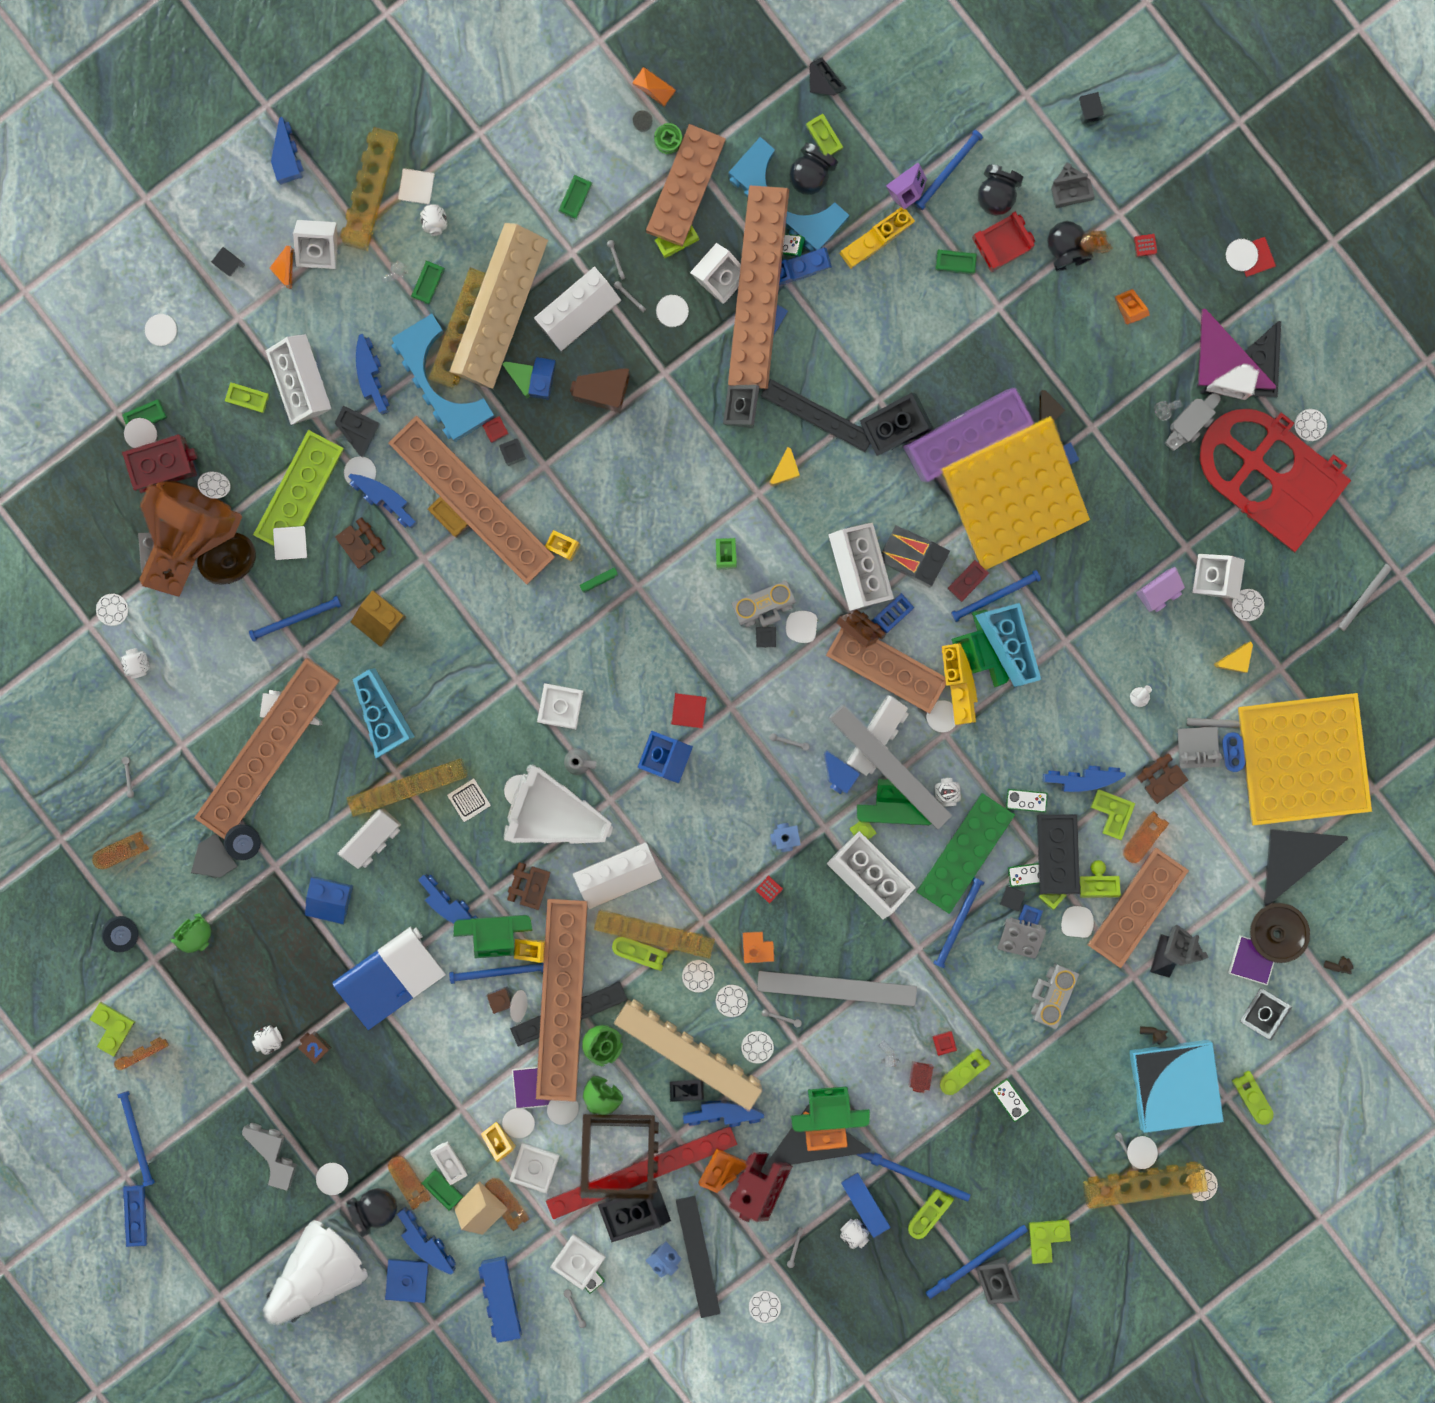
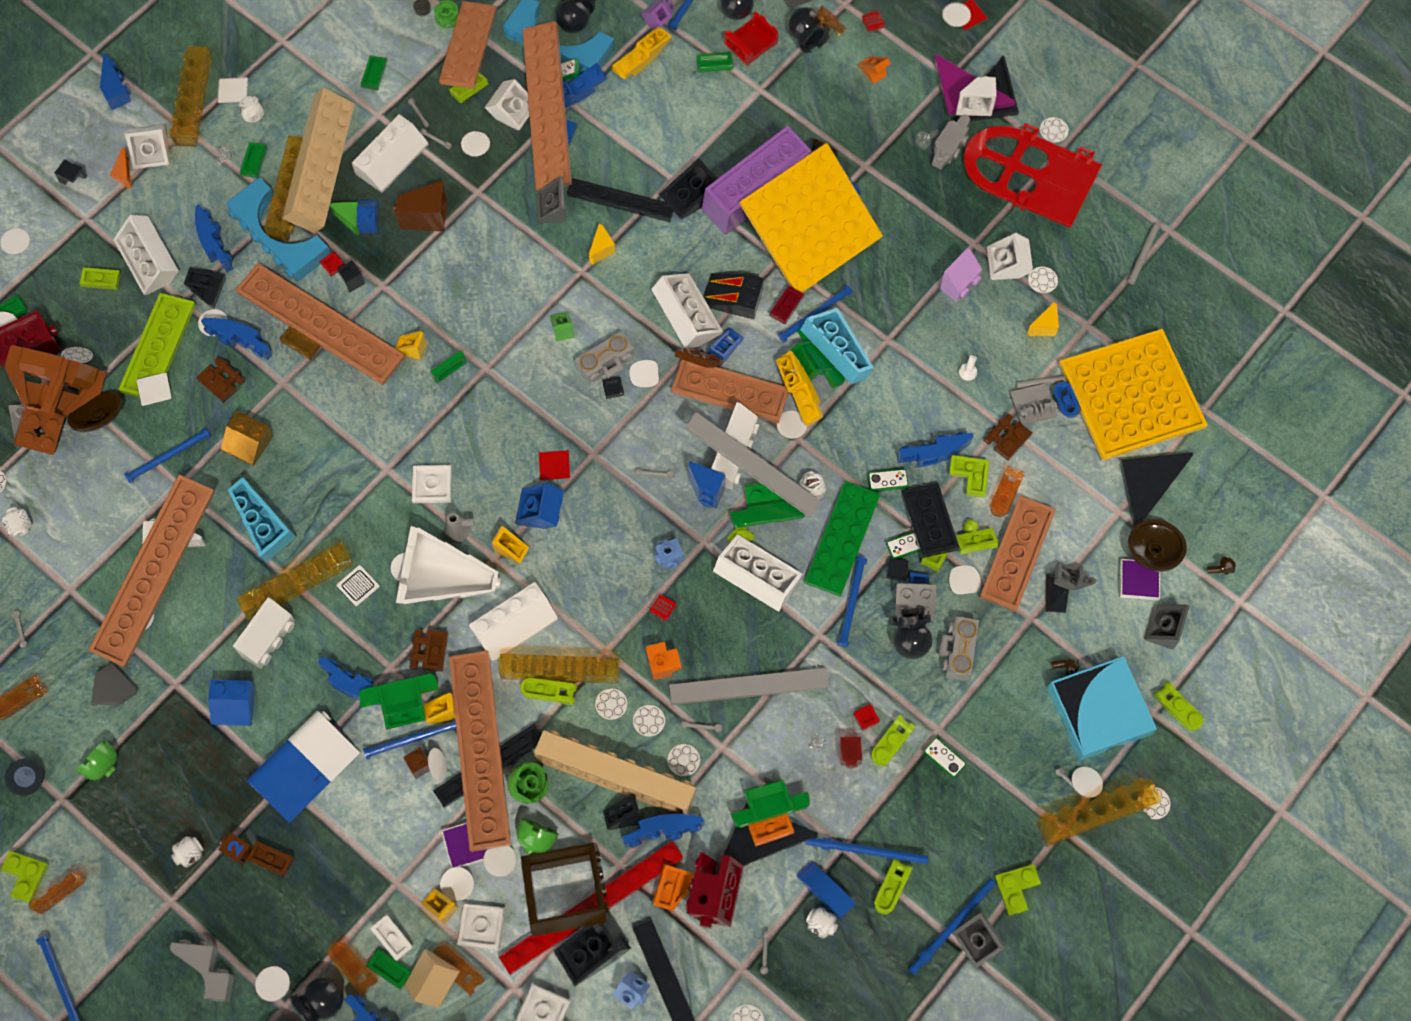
camera: 15 degrees left, 20 degrees down
black wheel [224,824,261,860] -> none
none -> reddish brown plate [247,841,294,877]
none -> yellow slope [492,526,530,563]
none -> black tile [891,613,932,660]

